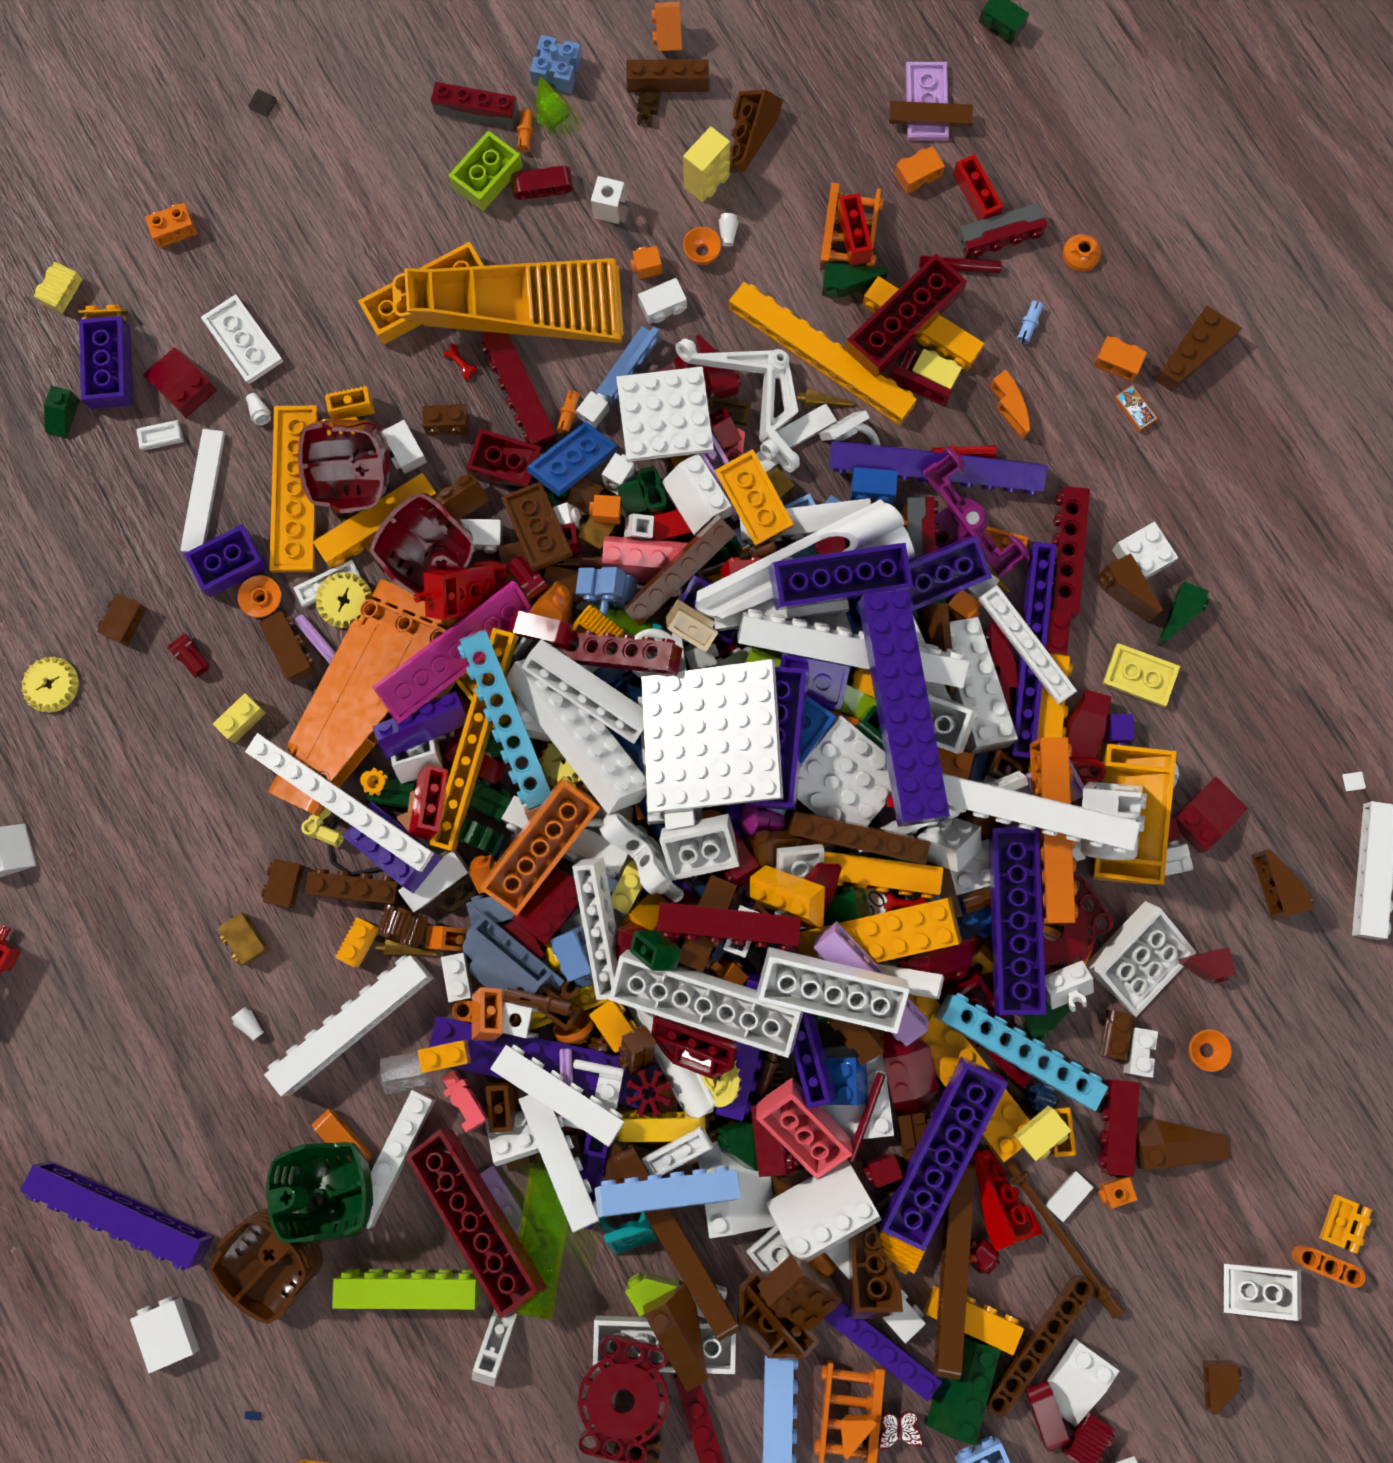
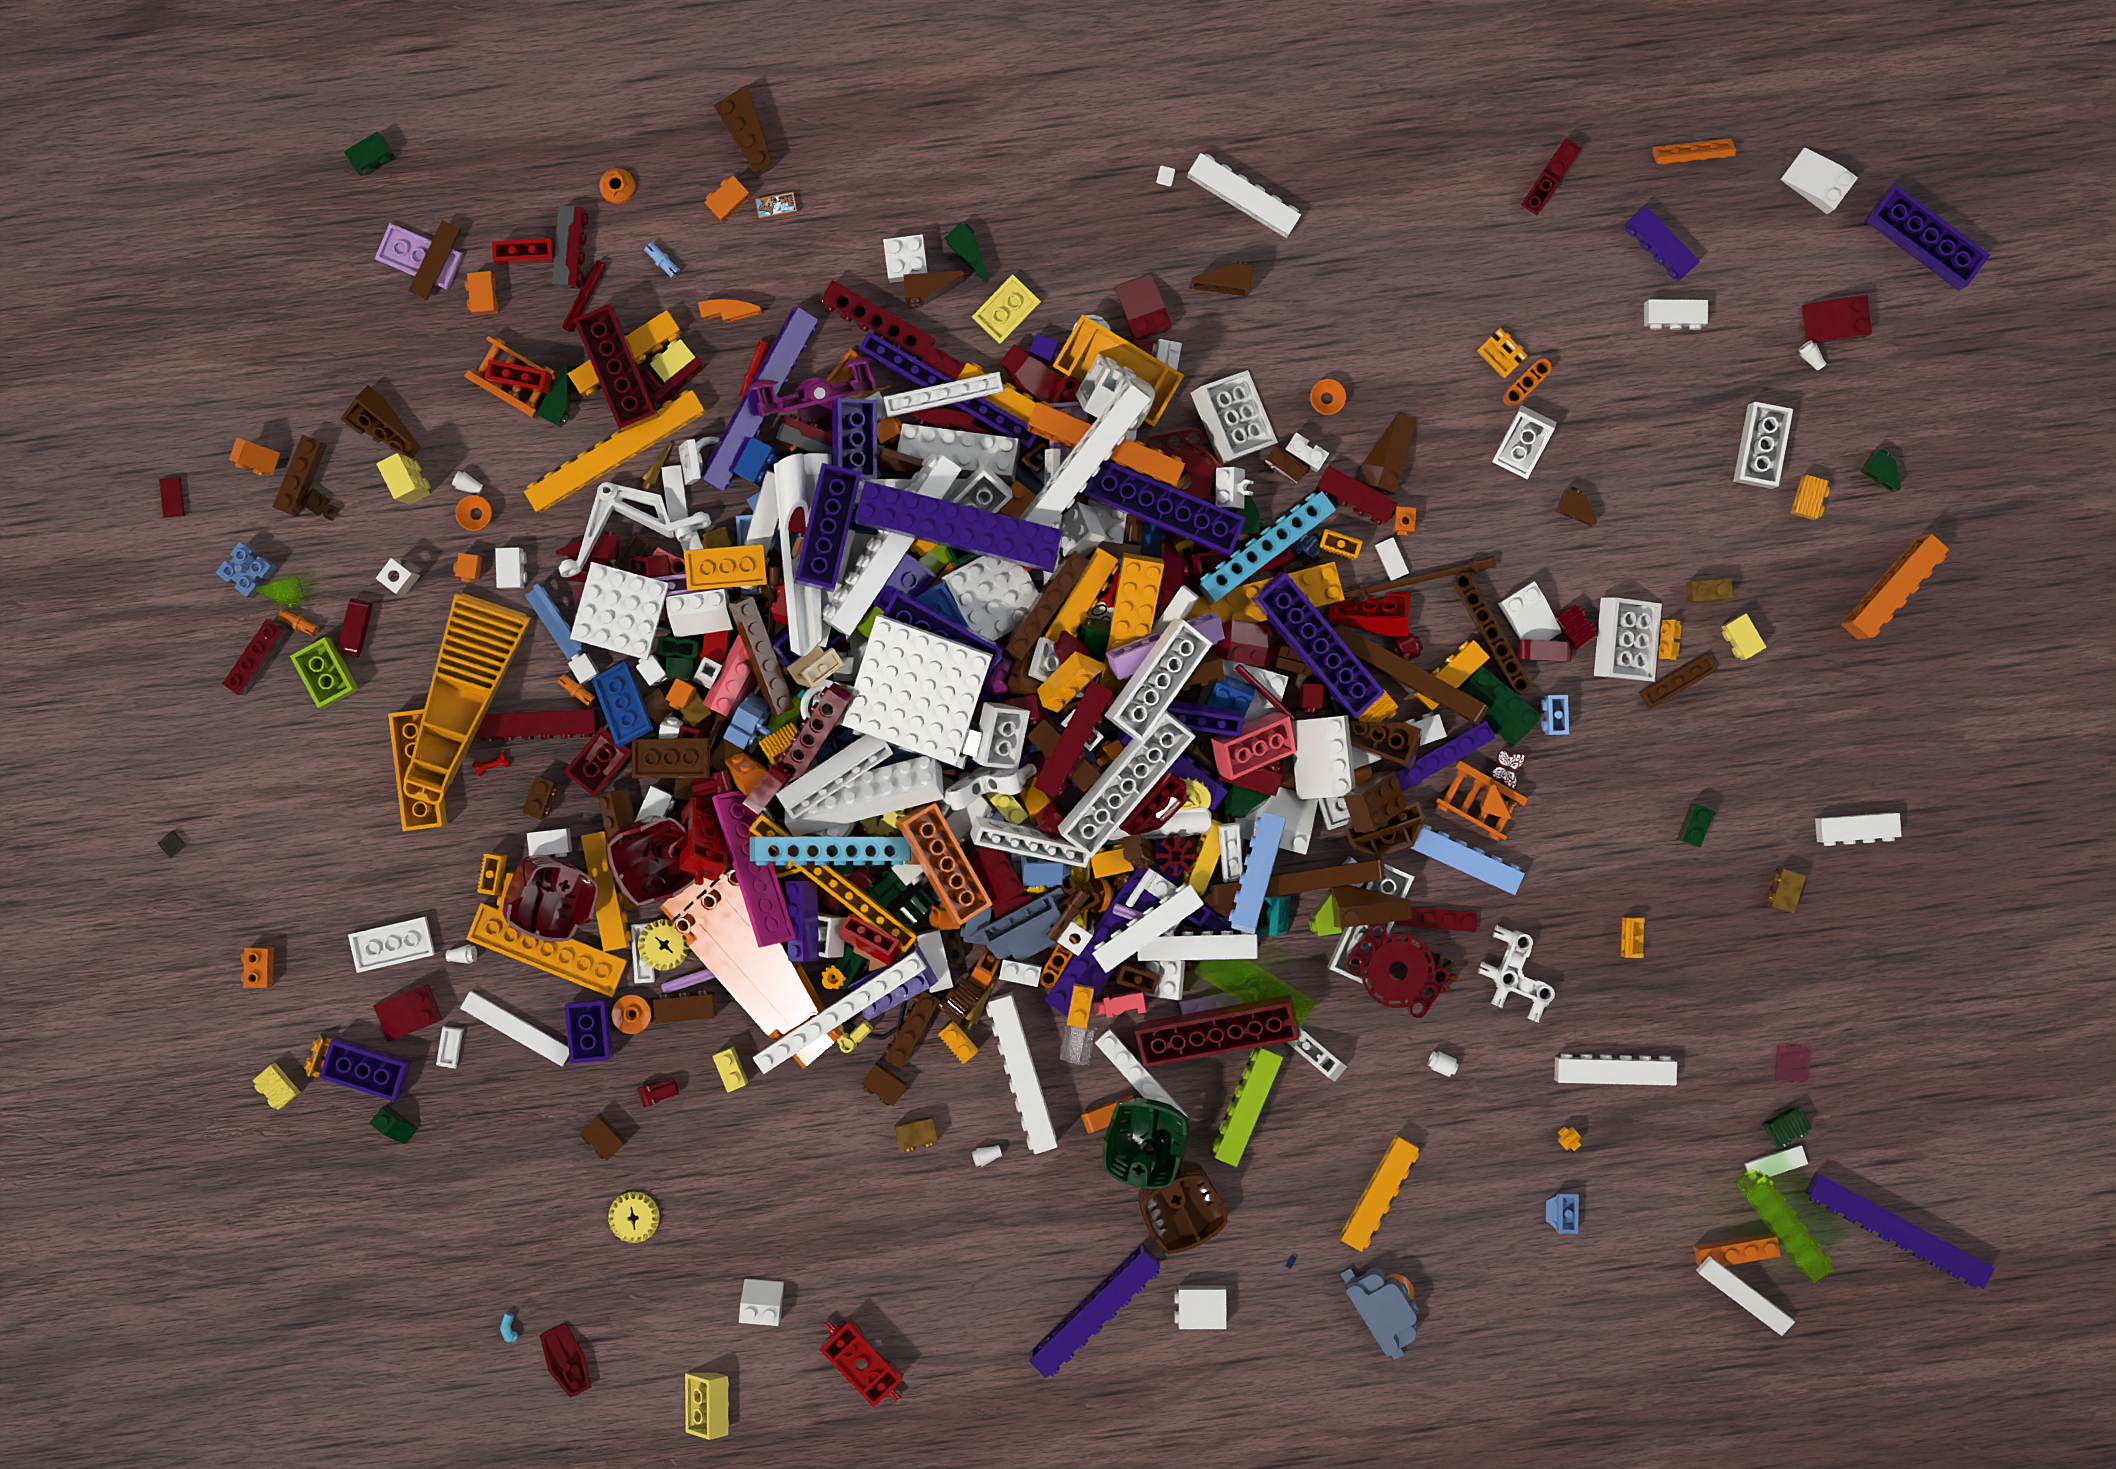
camera: 75 degrees left, 10 degrees up
orange brick [472,987,503,1041] -> none
dark green brick [630,930,681,971] -> none
light yellow brick [1013,1106,1071,1161] -> none
dark red slope [1178,947,1236,983] -> none

